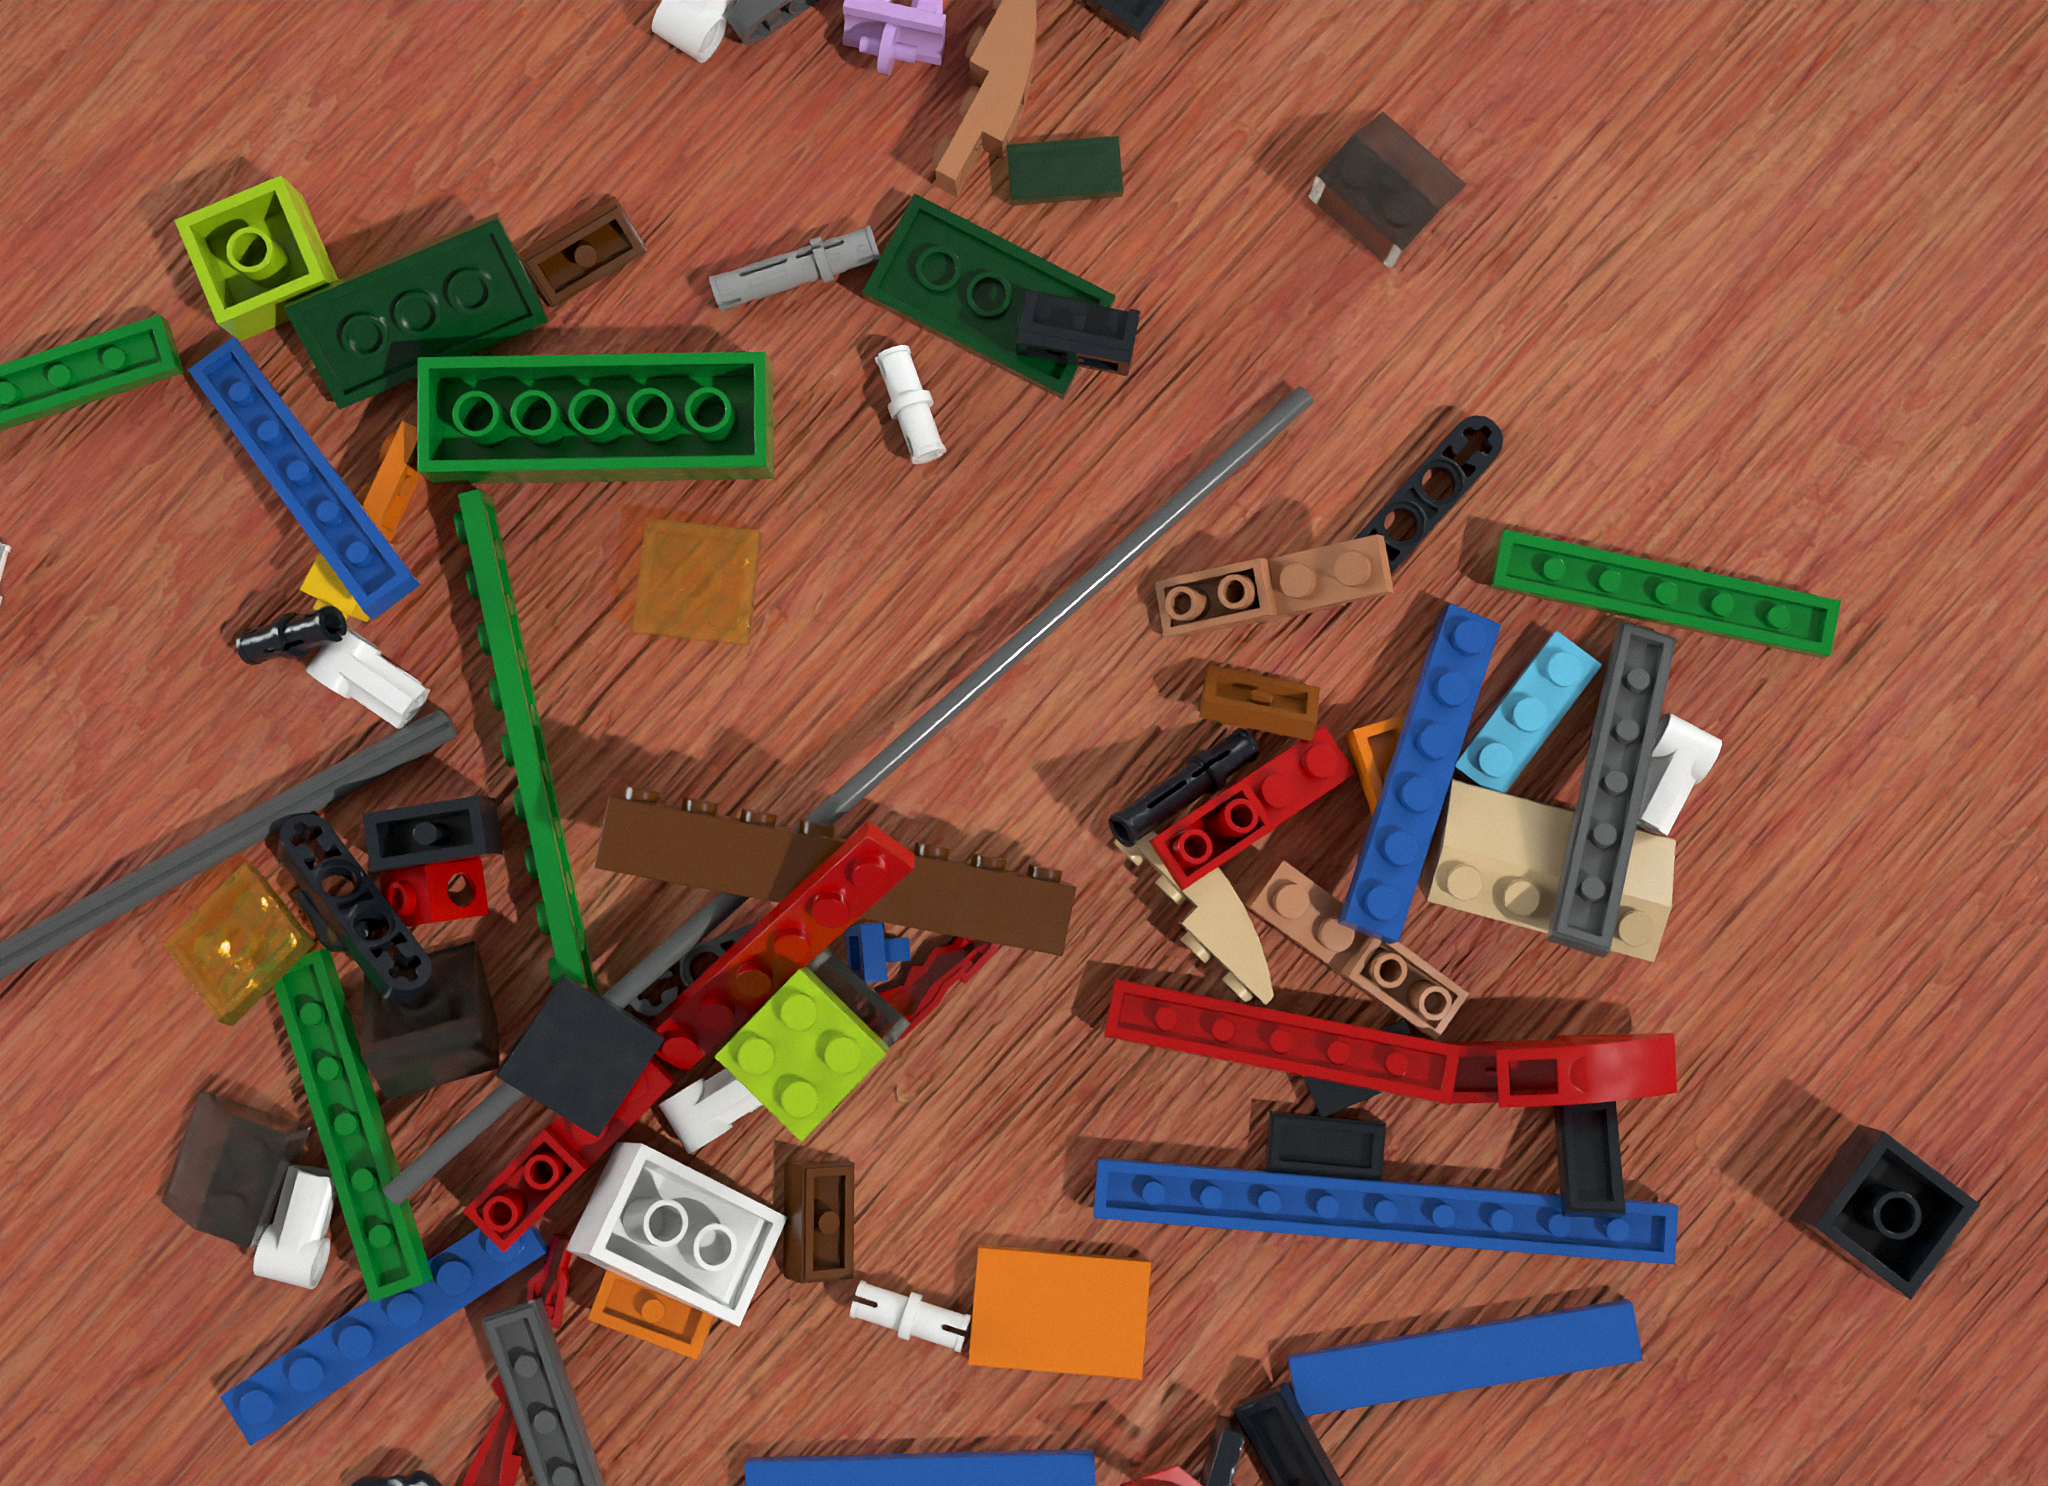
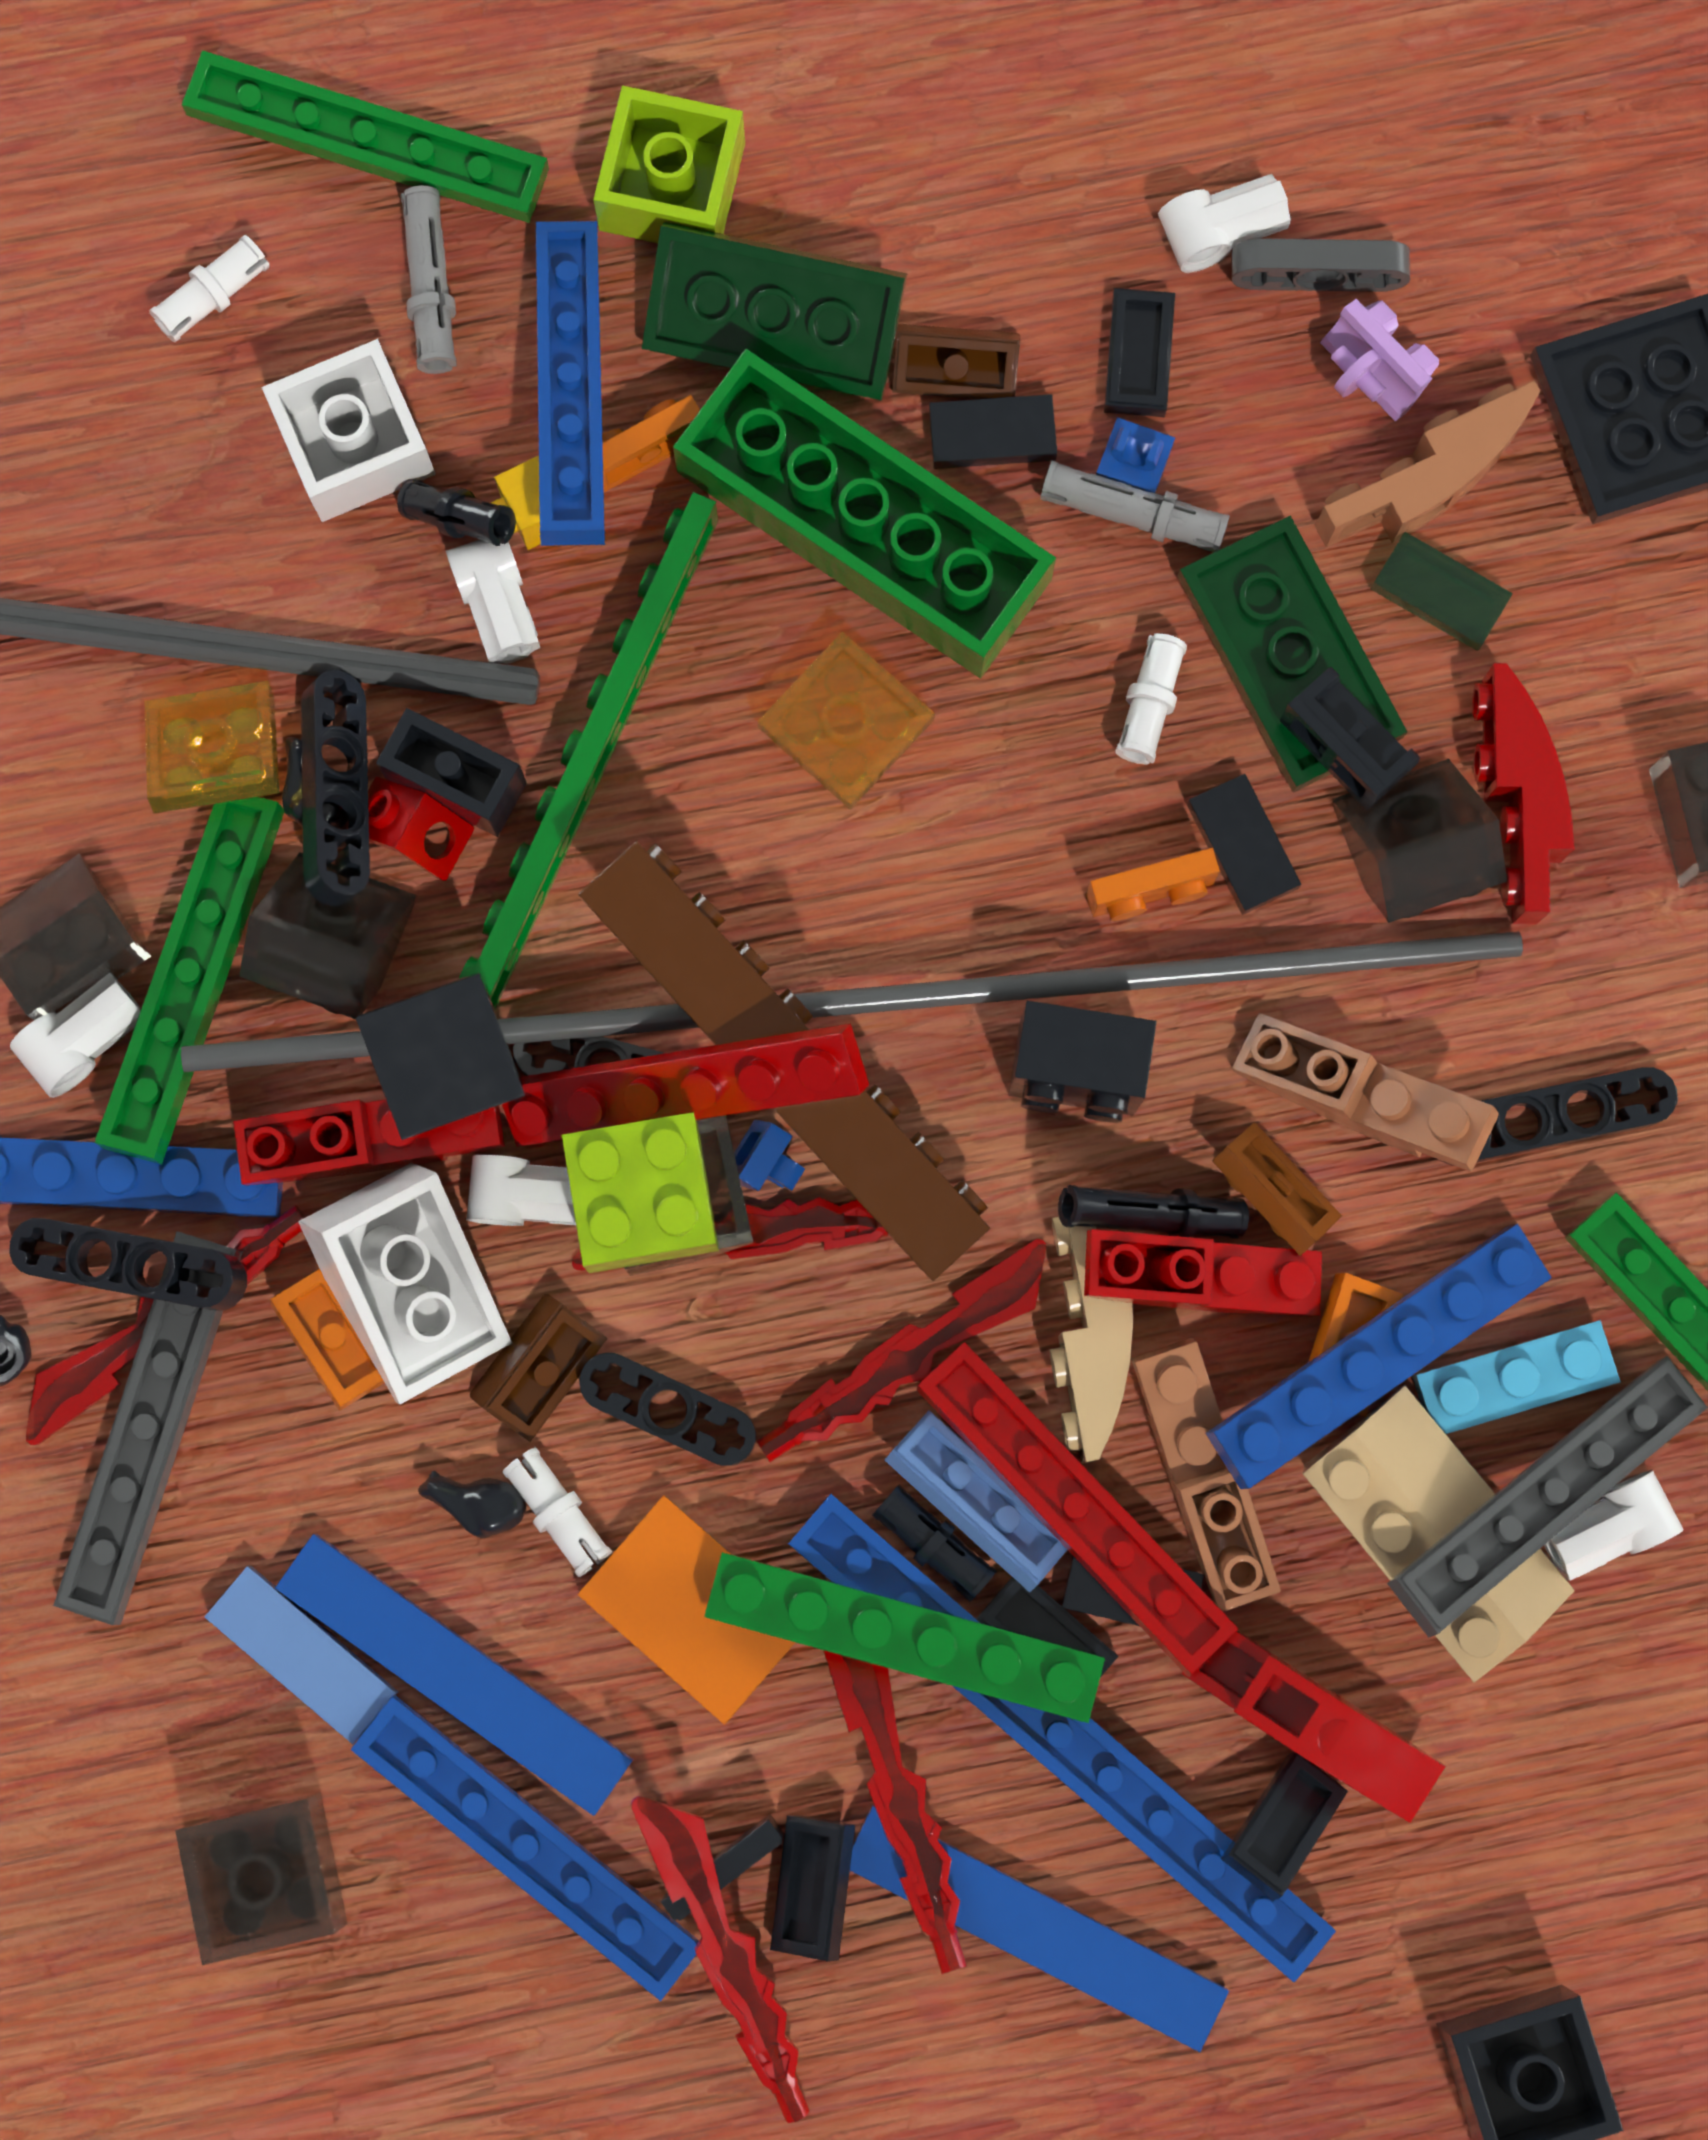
camera: 35 degrees right, 5 degrees down
none -> black beam [9,1218,247,1311]
none -> white brick [261,339,436,522]
none -> light grey pin [400,185,457,374]
none -> black animal [418,1471,526,1538]
none -> black beam [579,1353,756,1466]
none -> green plate [704,1552,1105,1723]
none -> red sword [756,1239,1047,1463]
none -> red sword [823,1650,967,1975]
none -> black pin [872,1484,997,1602]
none -> medium blue tile [884,1410,1067,1593]
none -> black tile [929,394,1057,469]
none -> black brick [1009,1000,1157,1123]
none -> orange plate [1086,848,1220,921]
none -> blue tile [1096,417,1175,493]
none -> black tile [1104,288,1175,417]
none -> black tile [1187,774,1301,915]
none -> clear smoke slope [1332,758,1507,923]
none -> red slope [1472,663,1575,924]

